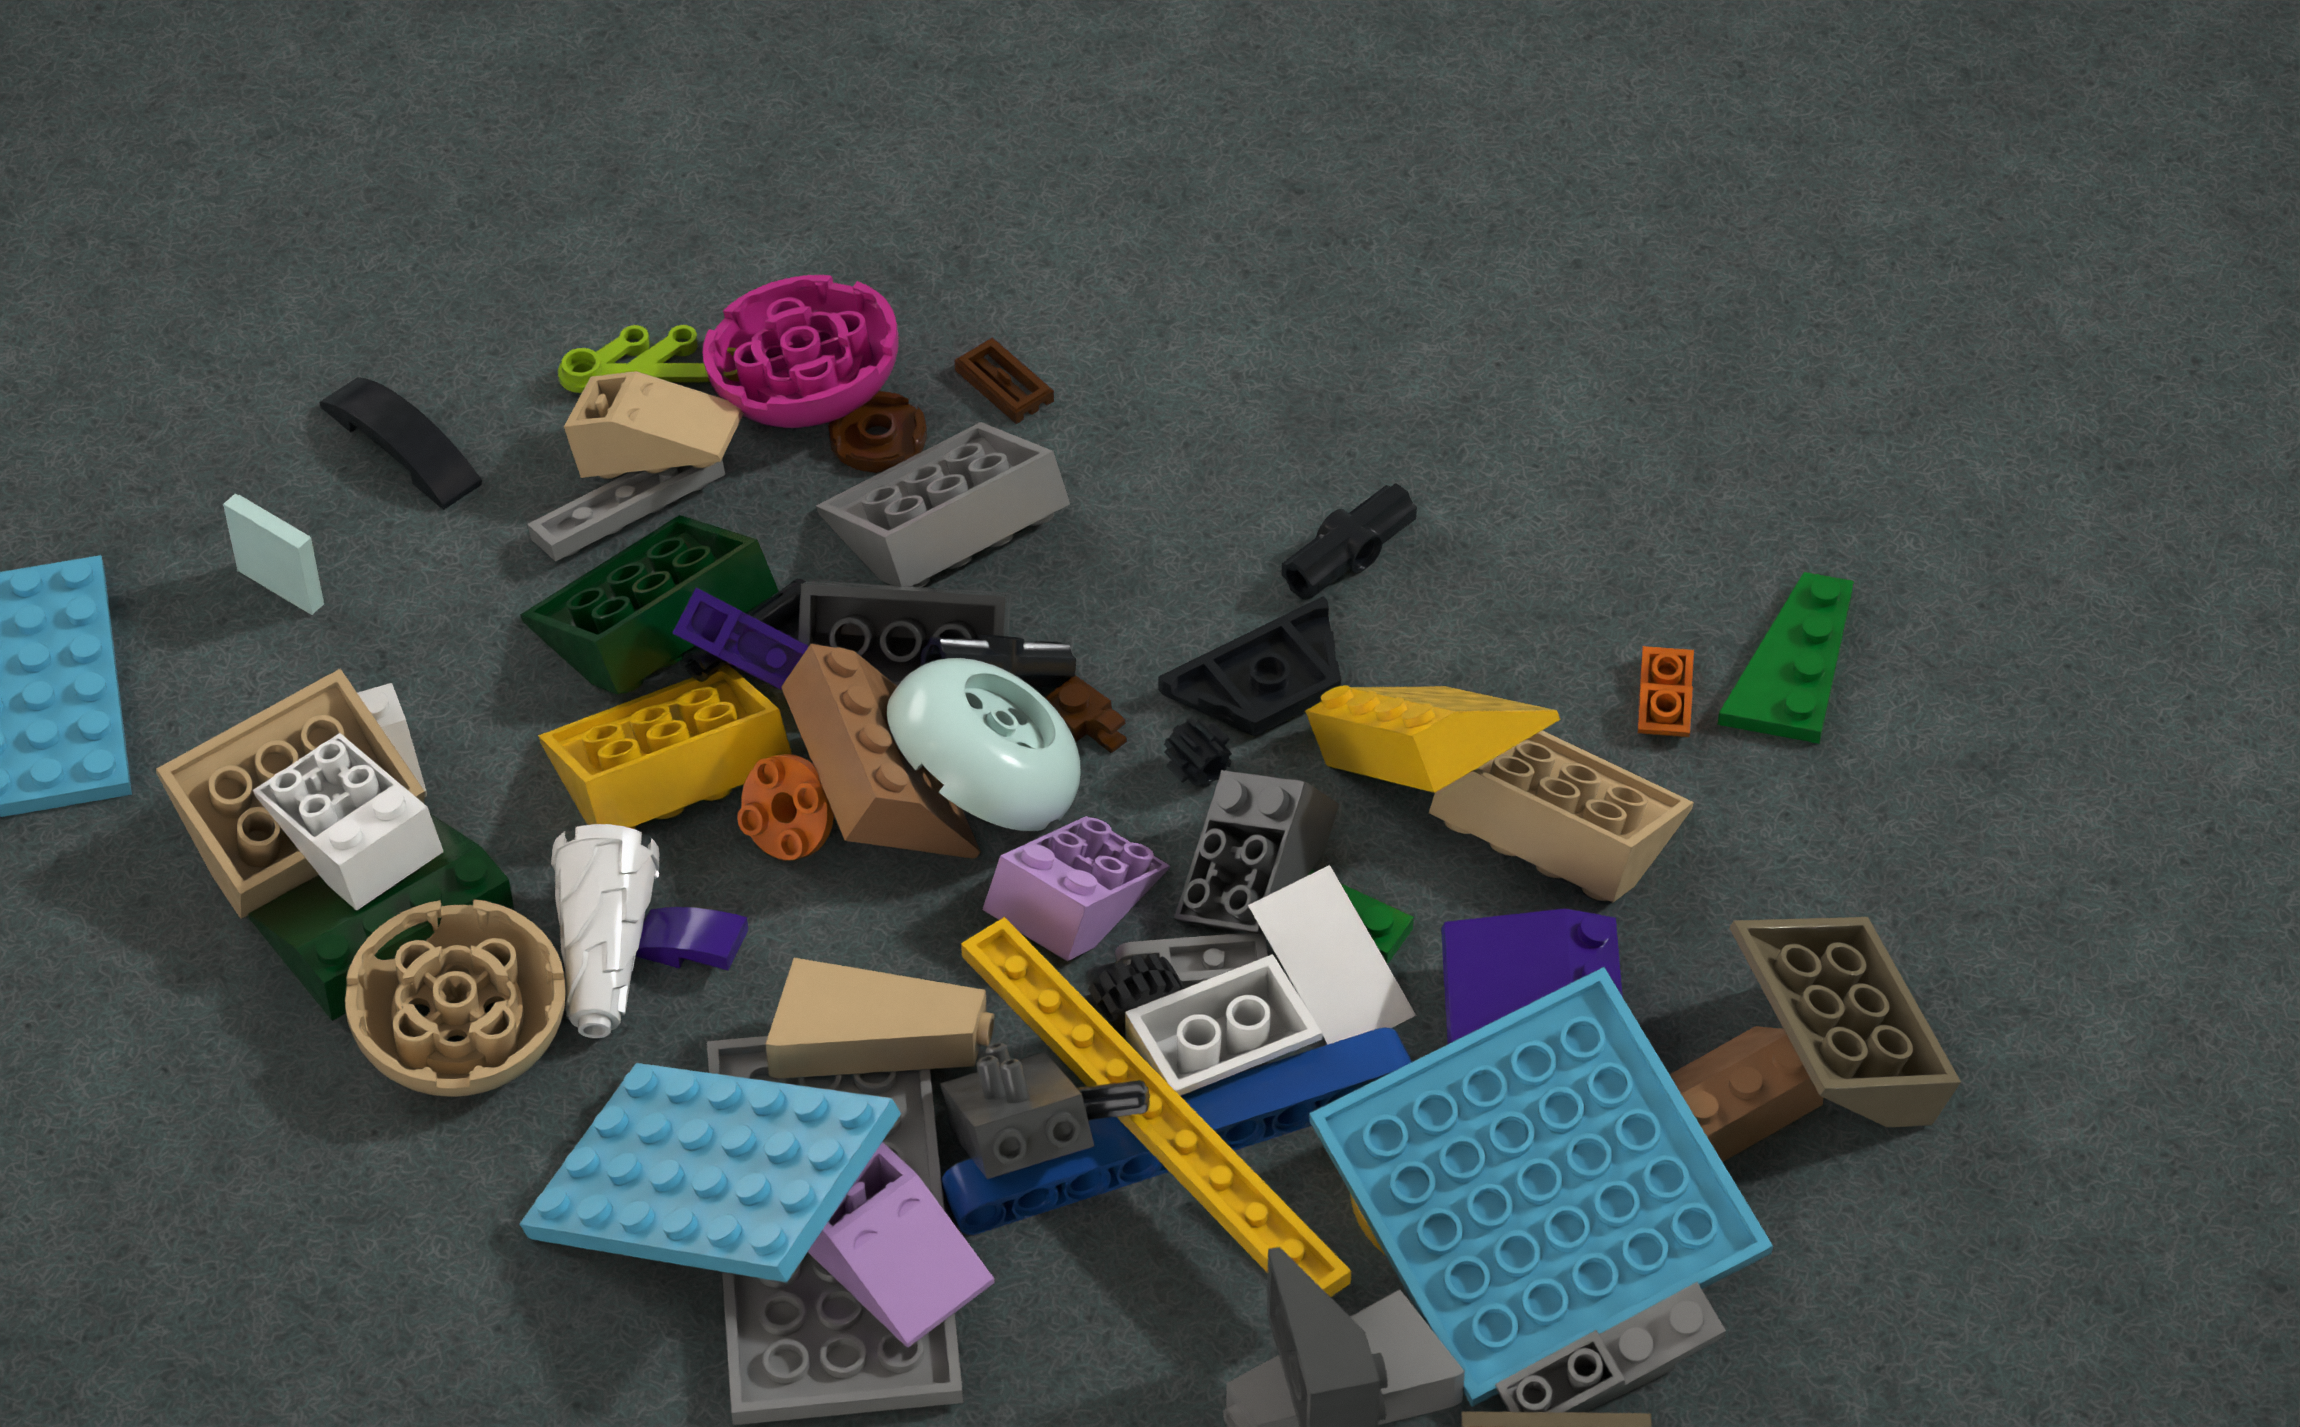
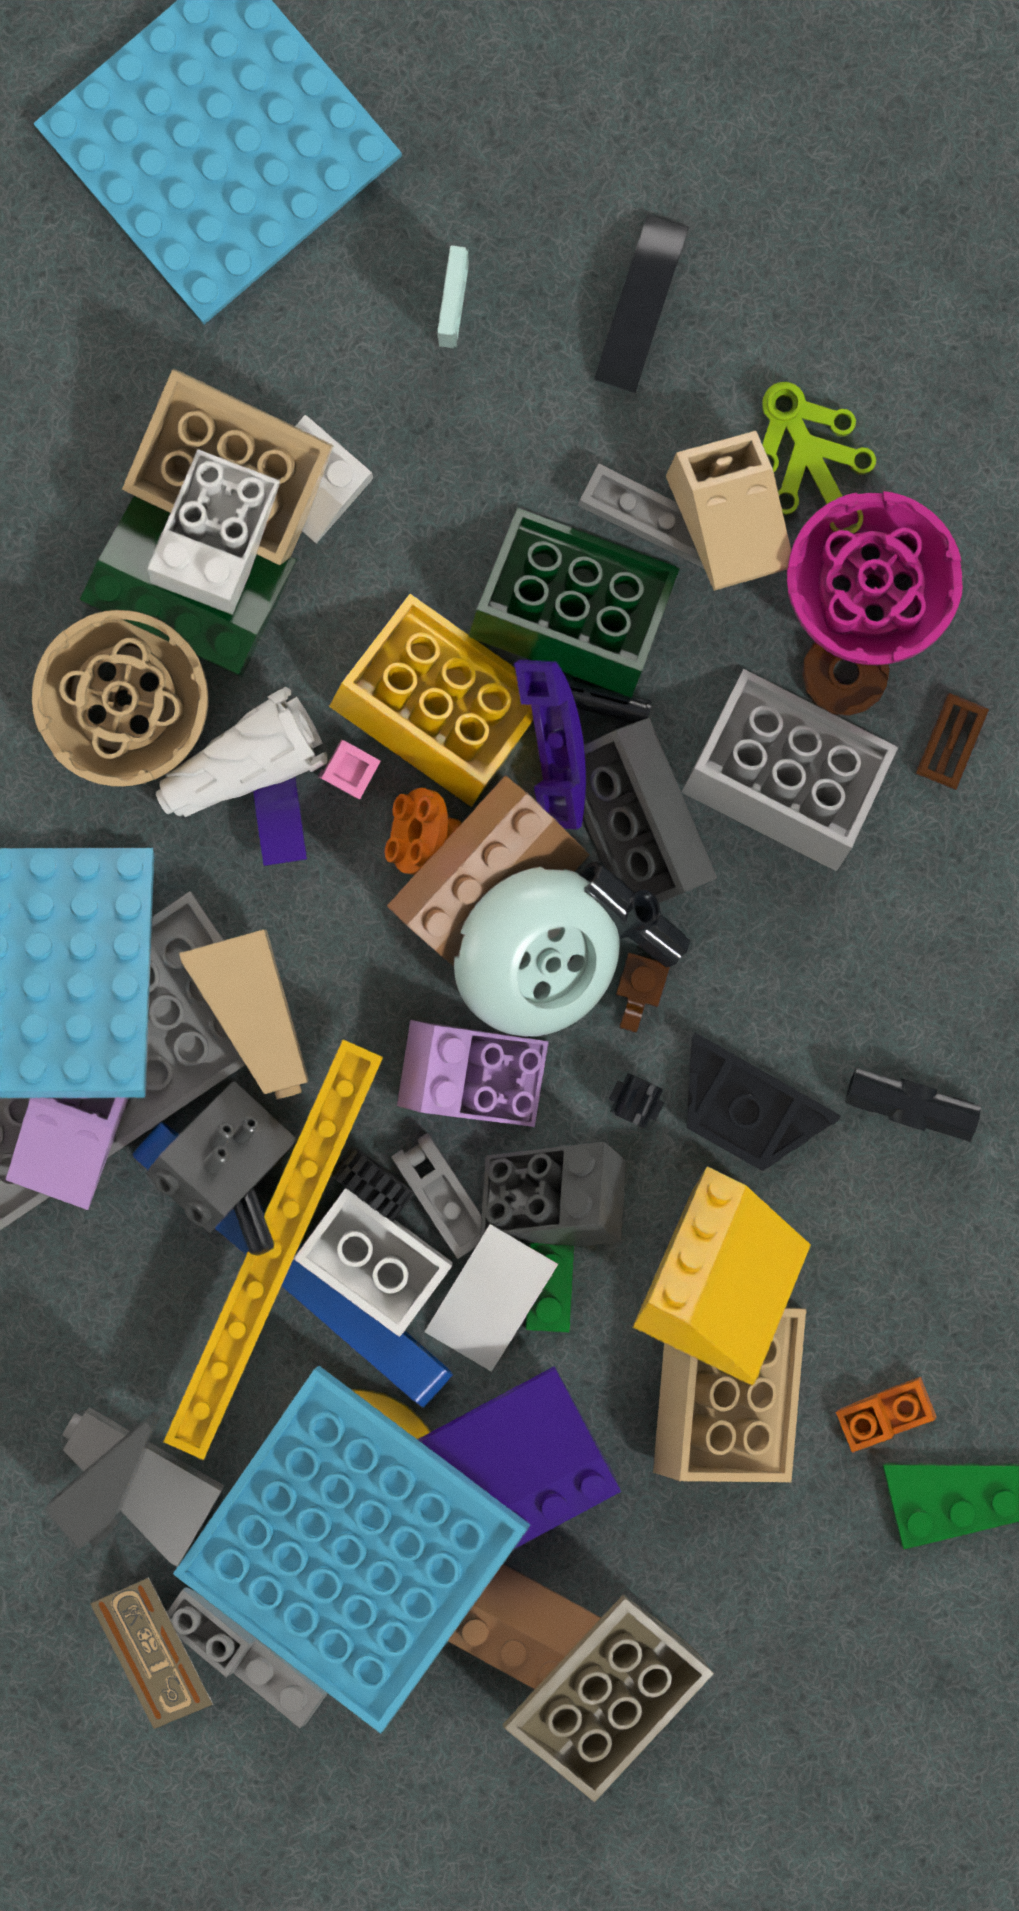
camera: 60 degrees right, 40 degrees up
none -> bright pink panel [317,739,381,799]

